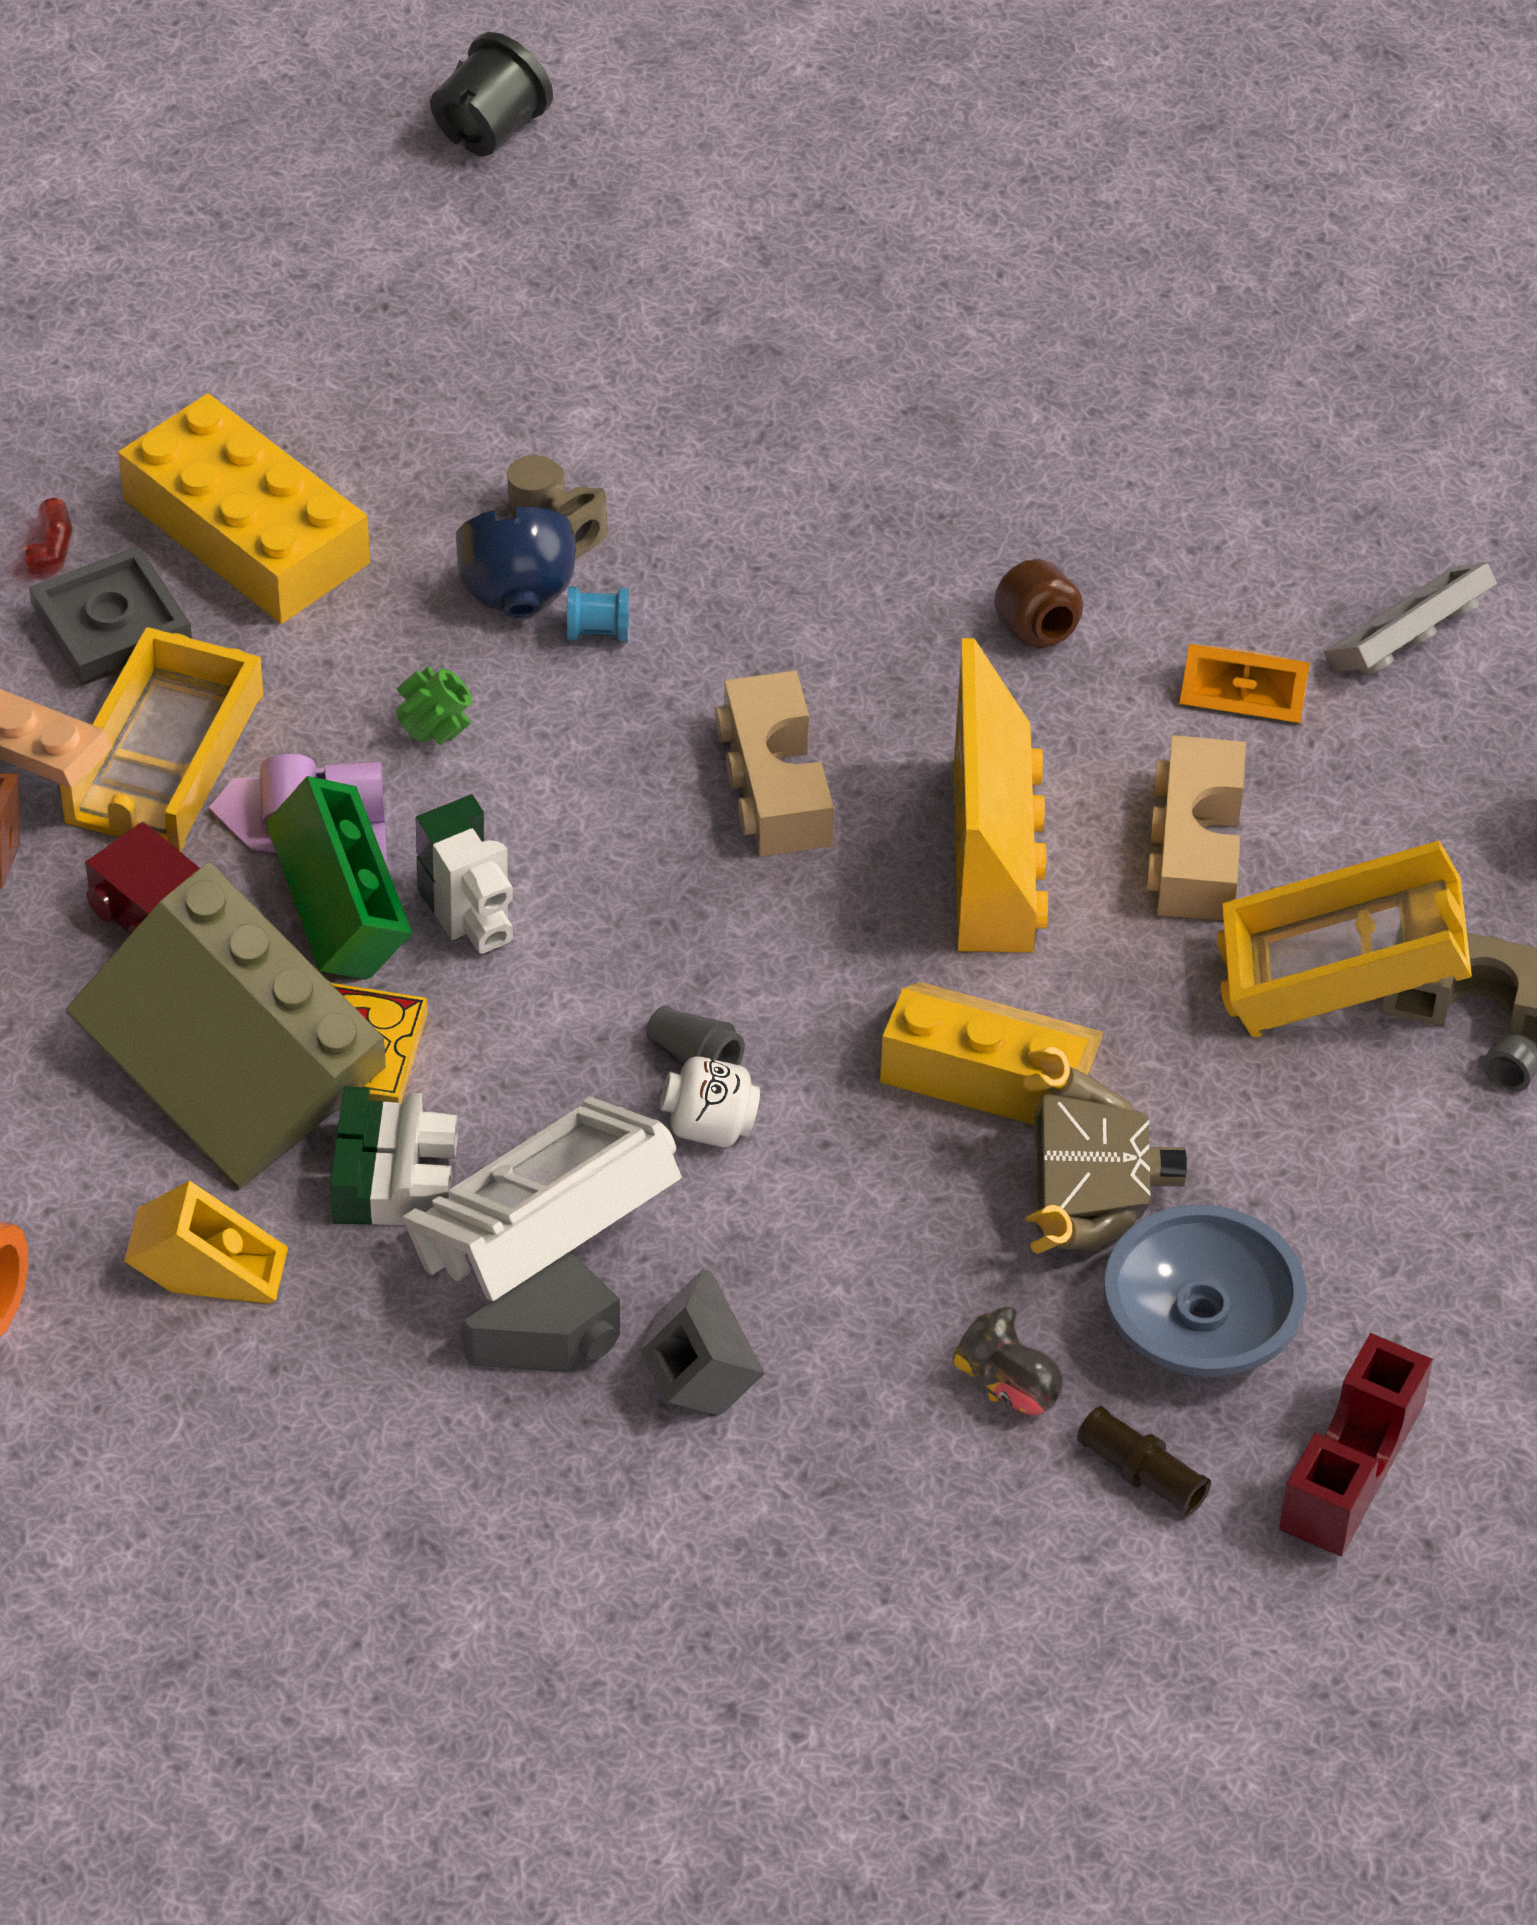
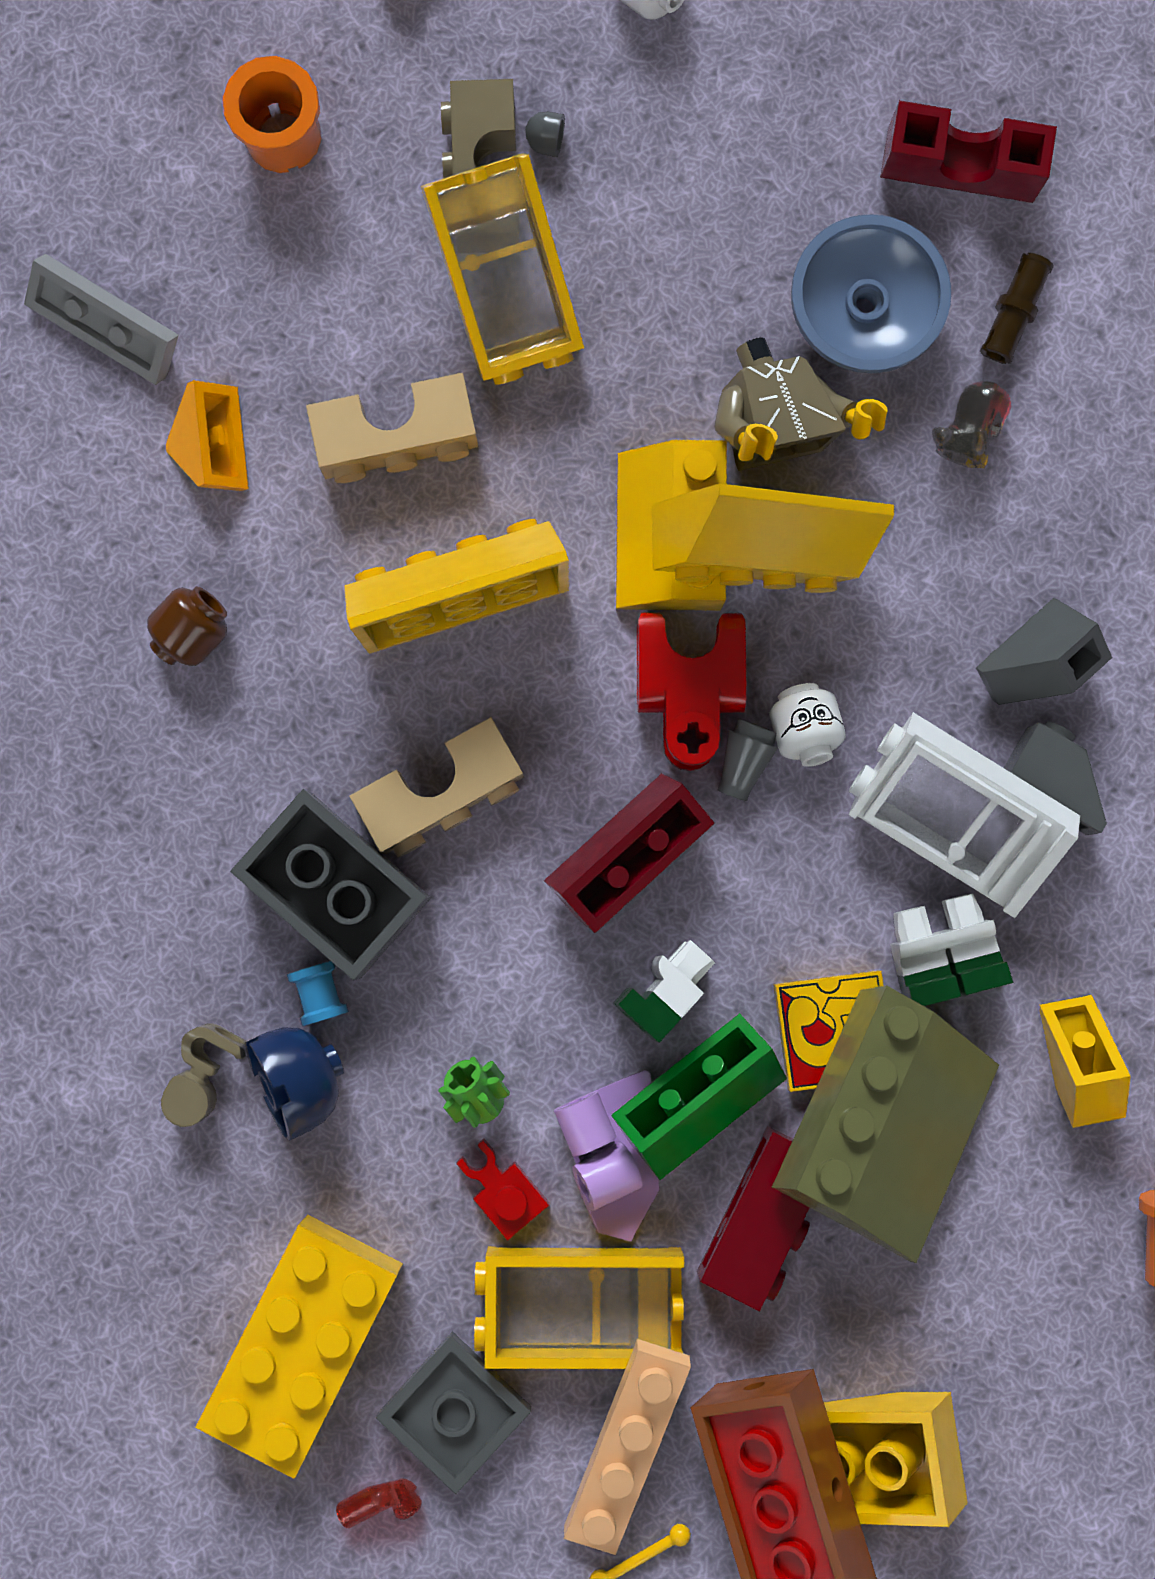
camera: 110 degrees left, 35 degrees up
none -> dark grey brick [230,789,431,981]
none -> red plate [456,1139,549,1241]
none -> dark red brick [544,773,715,933]
none -> red piece [637,612,746,771]
none -> yellow slope [652,483,894,593]

